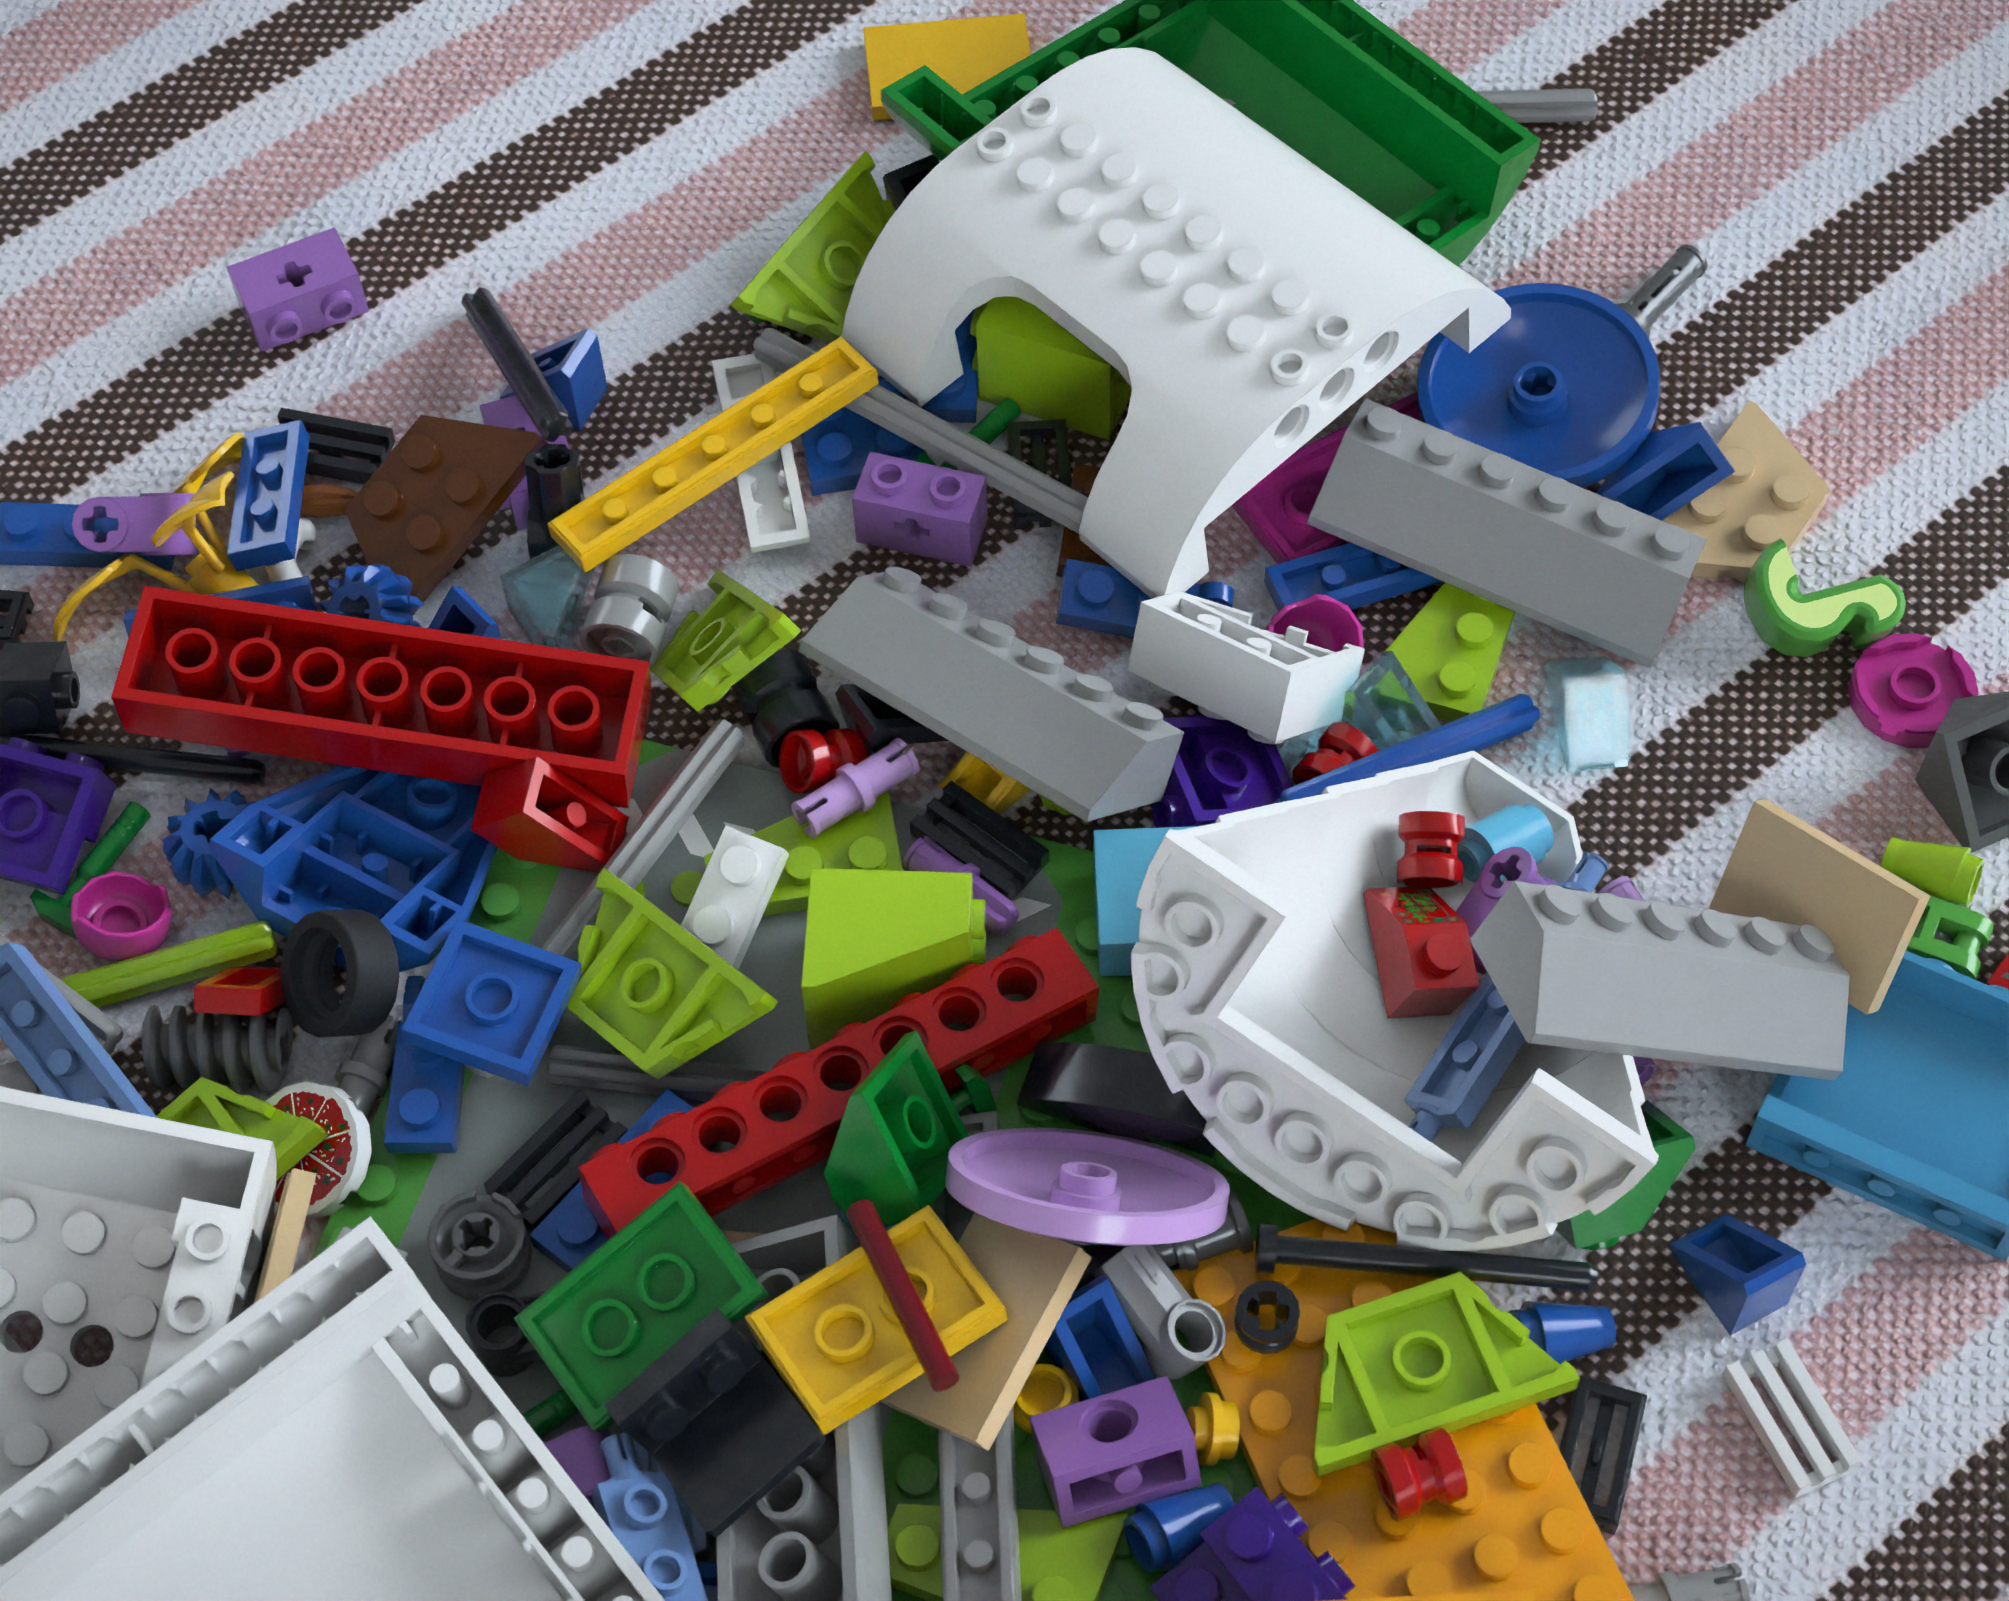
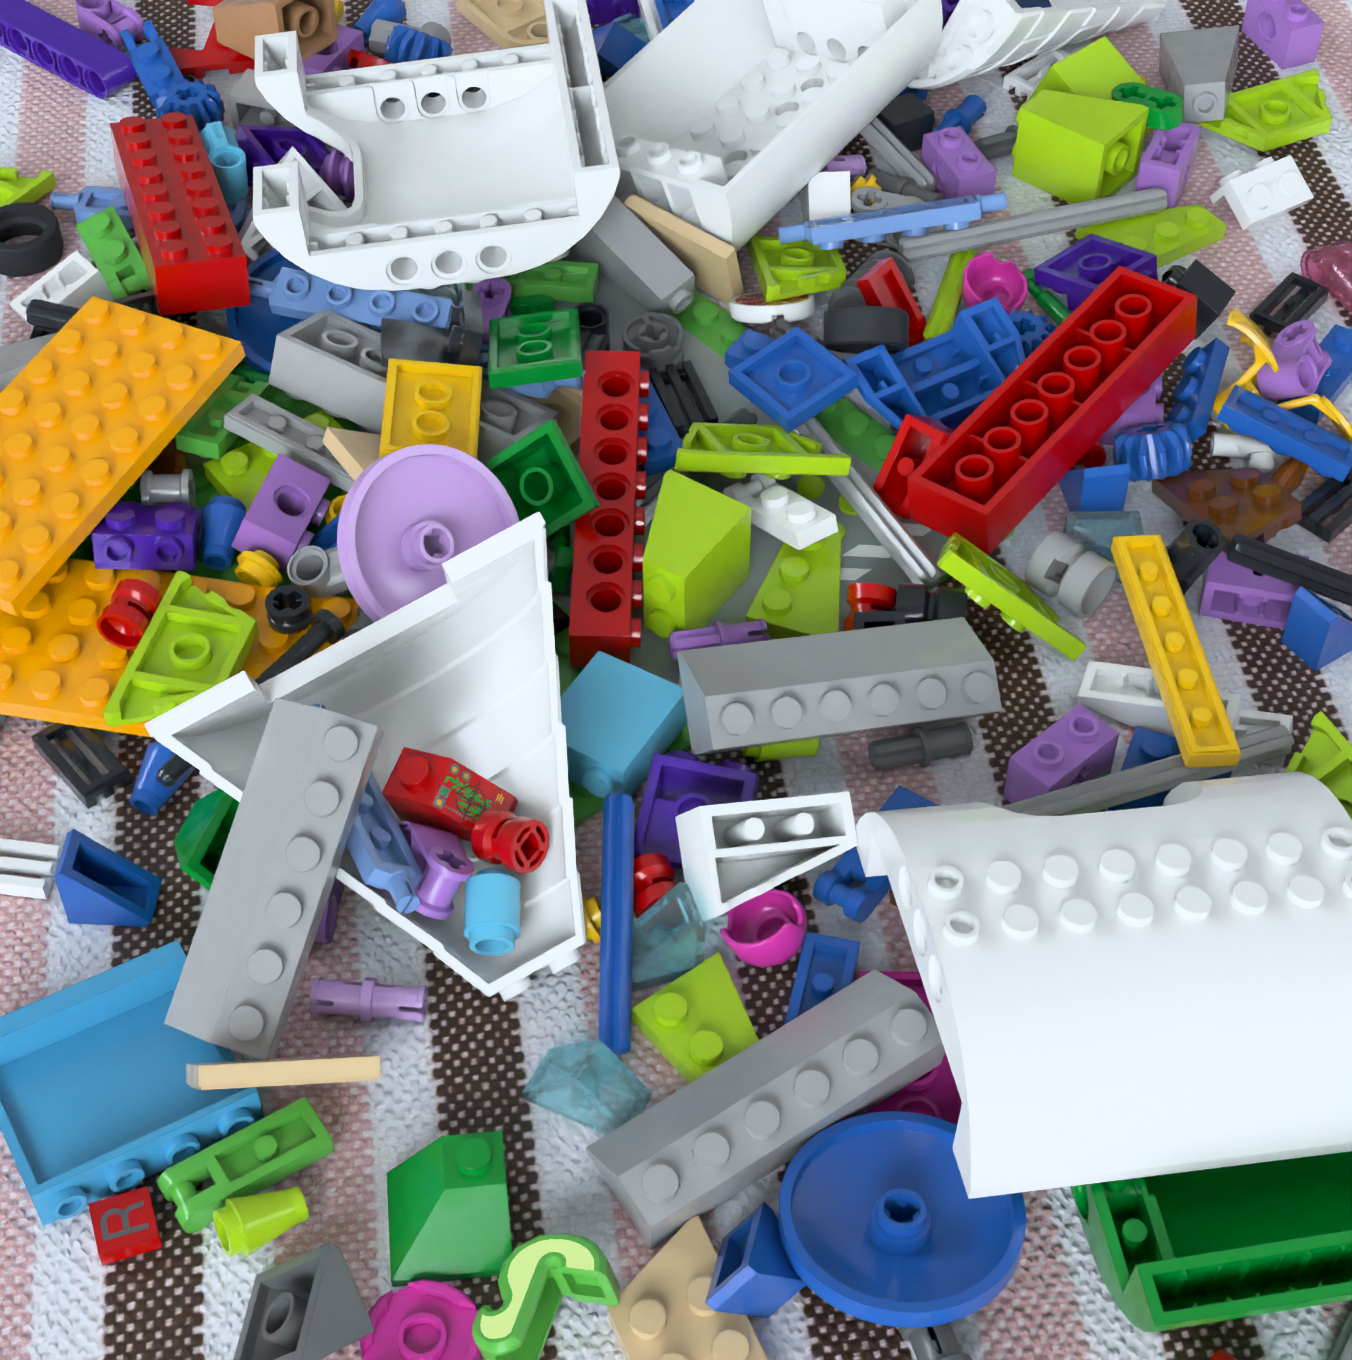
camera: 120 degrees right, 10 degrees down
lavender pin [791,738,919,839] -> none
dark red bar [846,1200,960,1392] -> none
none -> green slope [387,1130,512,1287]

